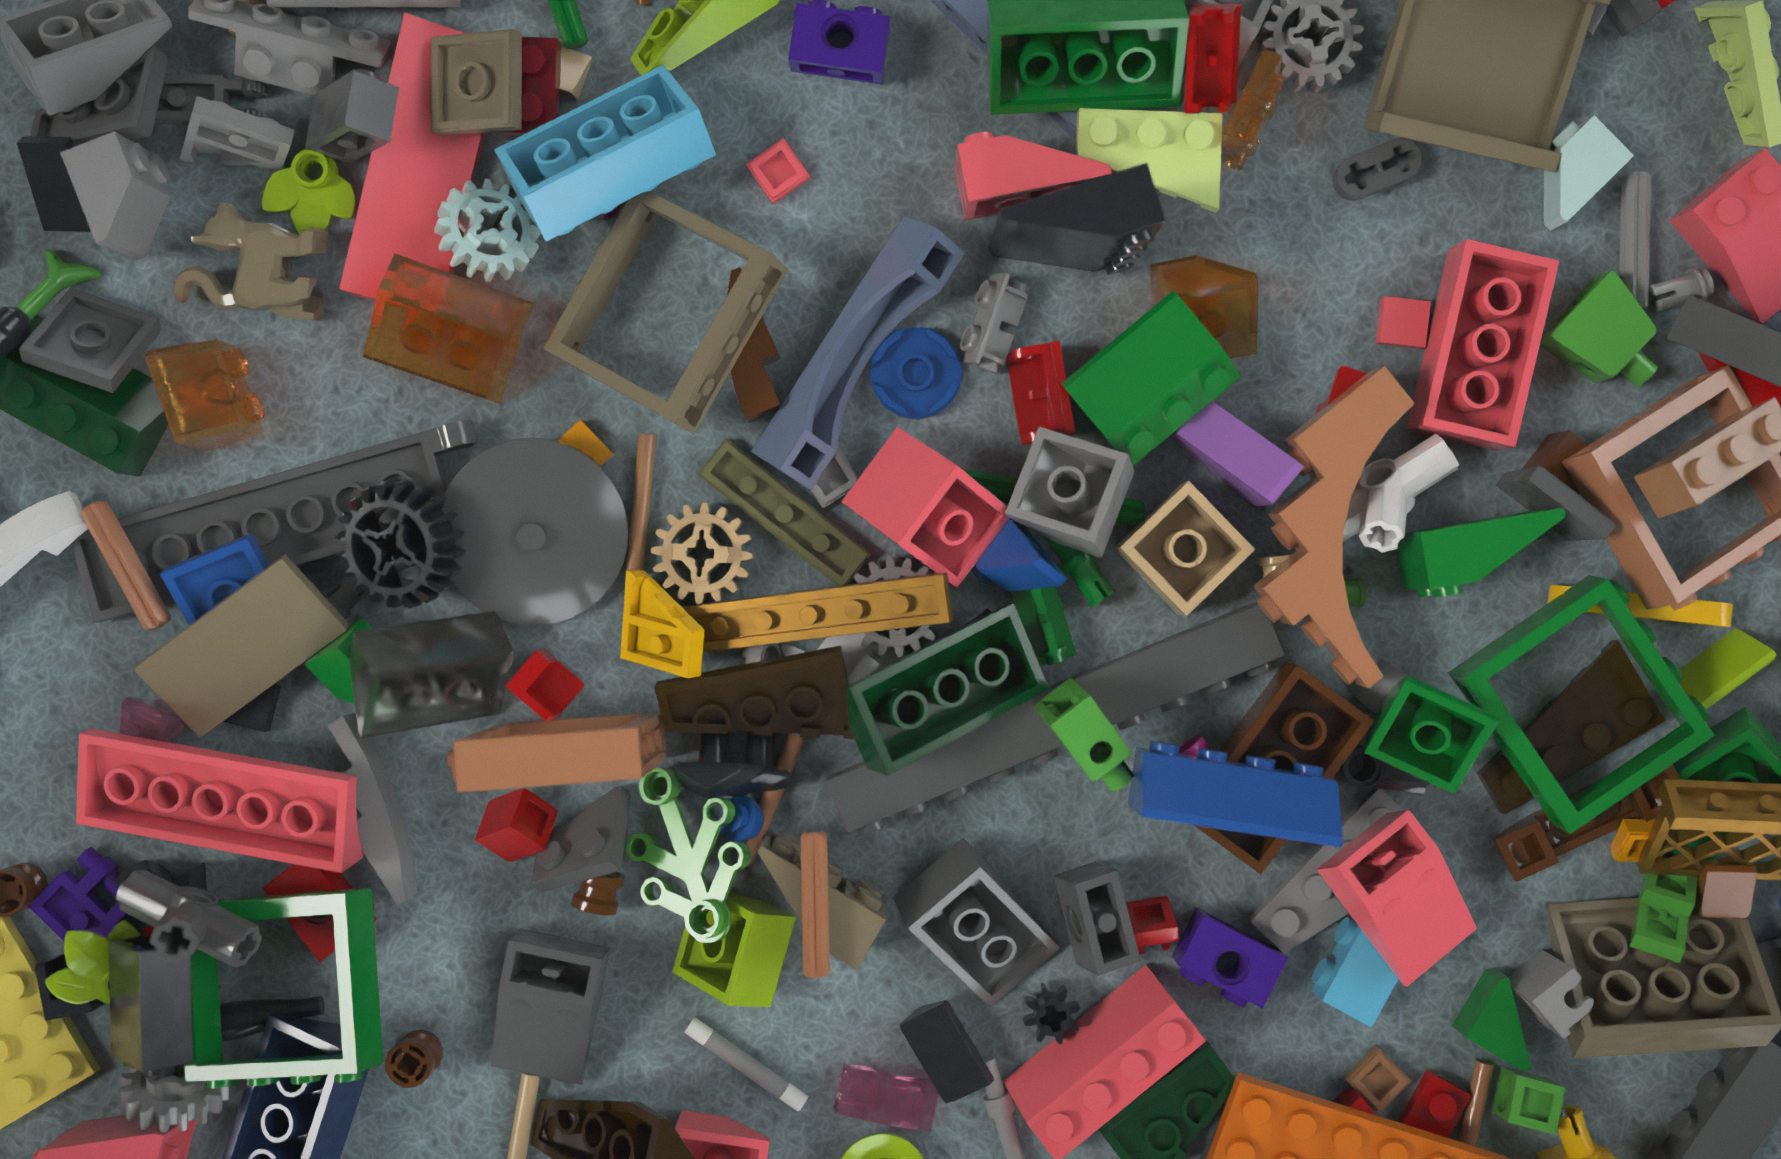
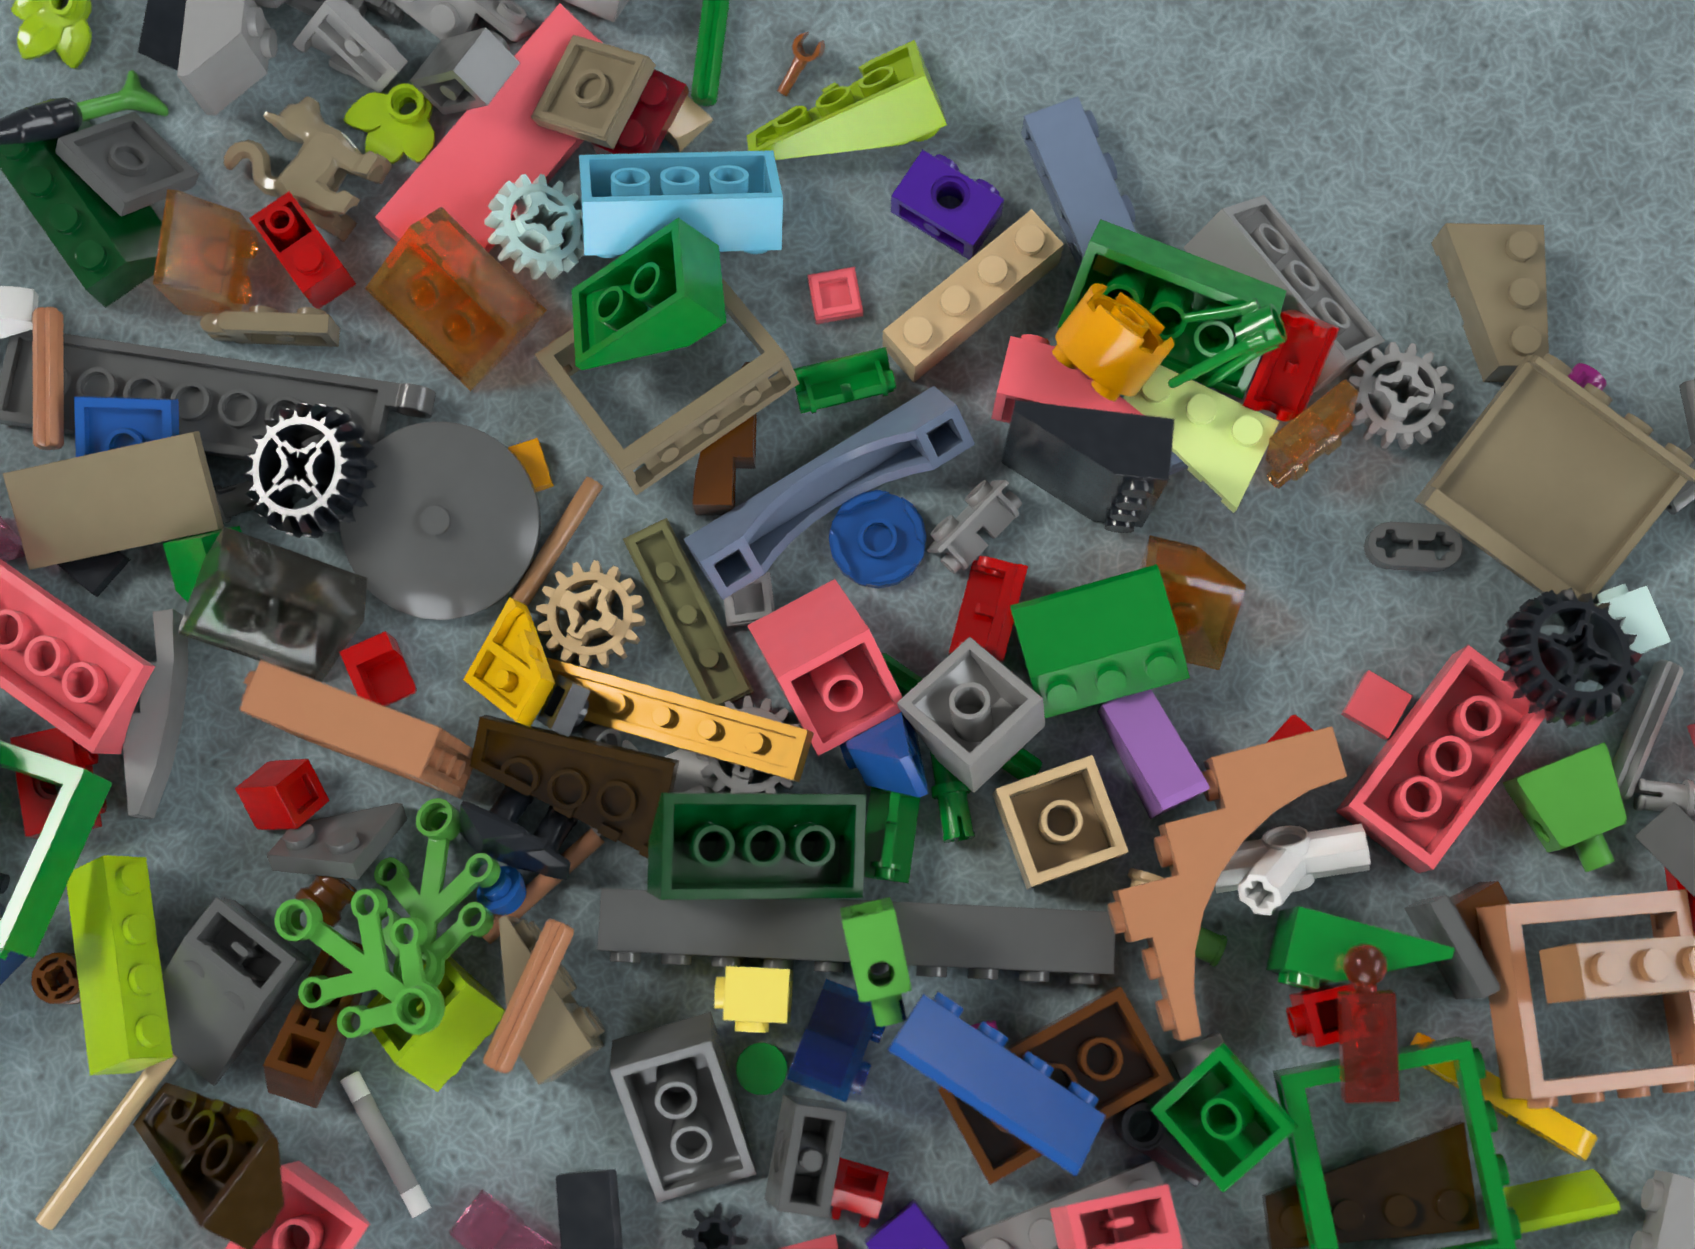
camera: 30 degrees right, 10 degrees down
none -> lime brick [67,855,173,1075]
none -> dark tan hinge [200,306,340,347]
none -> red slope [249,191,356,309]
none -> reddish brown slope [263,940,363,1108]
none -> bright green plant [275,888,445,1038]
none -> black plate [536,674,590,737]
none -> green slope [572,218,726,370]
none -> light yellow brick [714,966,793,1033]
none -> green tile [736,1042,788,1095]
none -> clear blue brick [787,979,886,1103]
none -> green hinge [794,347,896,414]
none -> tan brick [883,209,1064,382]
none -> light orange brick [1052,283,1174,401]
none -> green plant [1168,298,1287,388]
none -> red brick [1286,982,1367,1048]
none -> clear red plate [1337,944,1400,1103]
none -> black gear [1497,588,1643,728]

